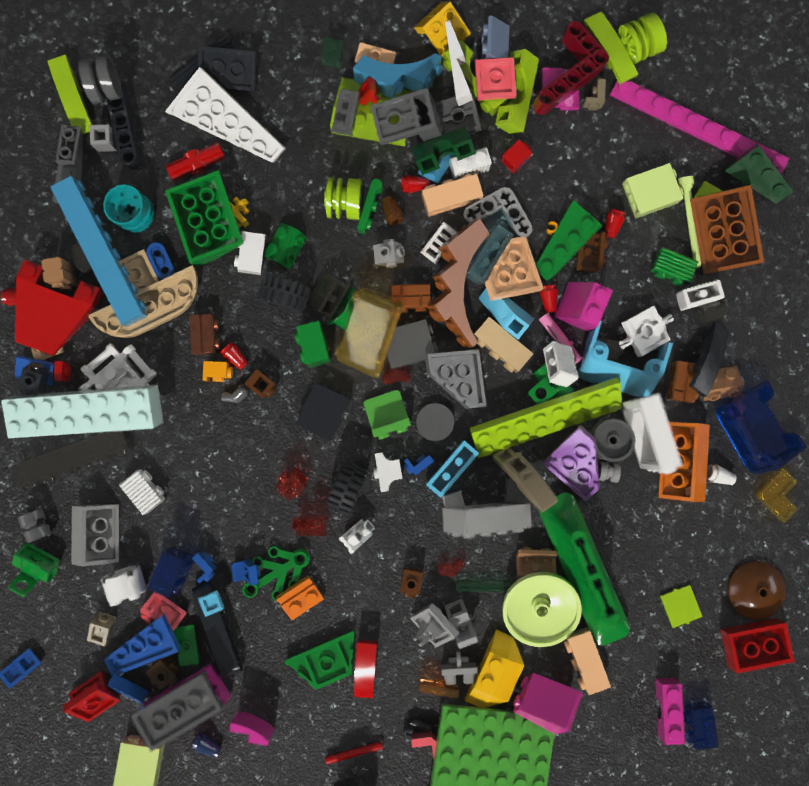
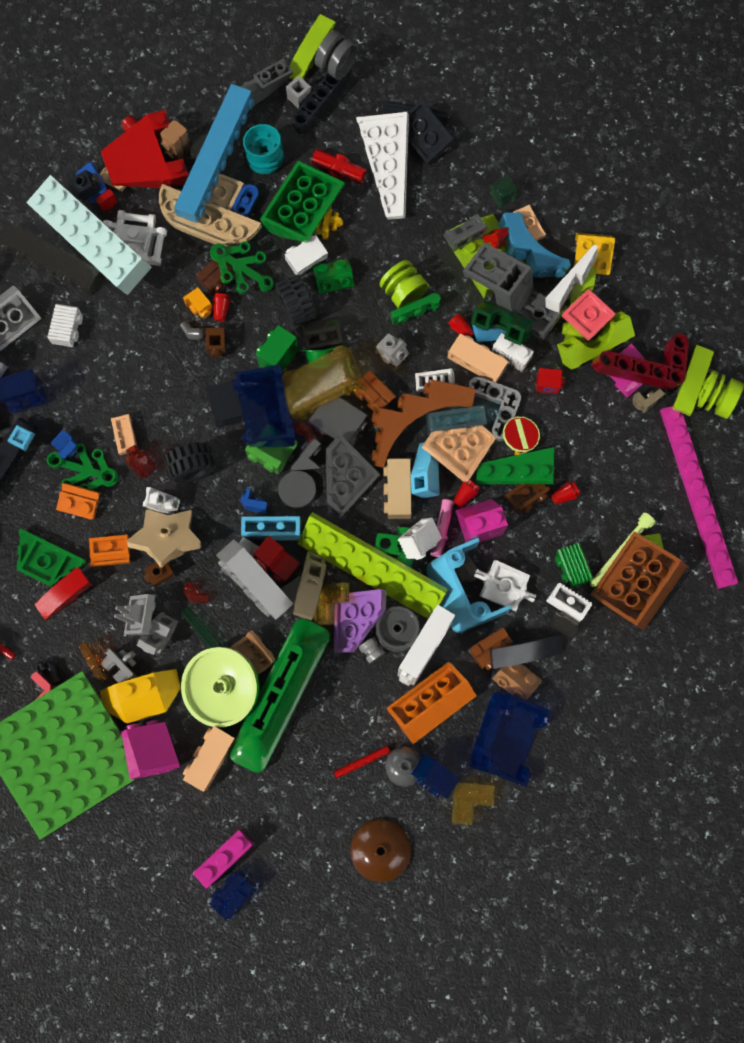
camera: 50 degrees right, 10 degrees down
blue bracket [192,551,217,583] -> none
clear red brick [276,466,309,501] -> none
white brick [373,452,402,492] -> none
reddish brown cone [382,196,404,226] -> none
sand blue slope [480,16,510,60] -> none
yellowish green brick [622,163,683,219] -> none
lime piece [660,585,703,628] -> none
white cone [707,464,737,485] -> none
red brick [720,618,795,673] -> none
dark green wedge [724,143,793,204] -> none
none -> orange plate [89,535,131,567]
none -> light nougat plate [111,414,138,455]
none -> tan plate [127,509,201,567]
none -> green plant [210,241,274,294]
none -> clear blue windscreen [232,365,295,447]
none -> red brick [254,536,301,585]
none -> dark grey slope [291,437,321,470]
none -> clear yellow plate [313,582,349,626]
none -> red bar [333,746,390,779]
none -> dark grey cylinder [385,746,425,787]
none -> clear blue brick [411,754,460,799]
none -> red piece [503,417,540,452]

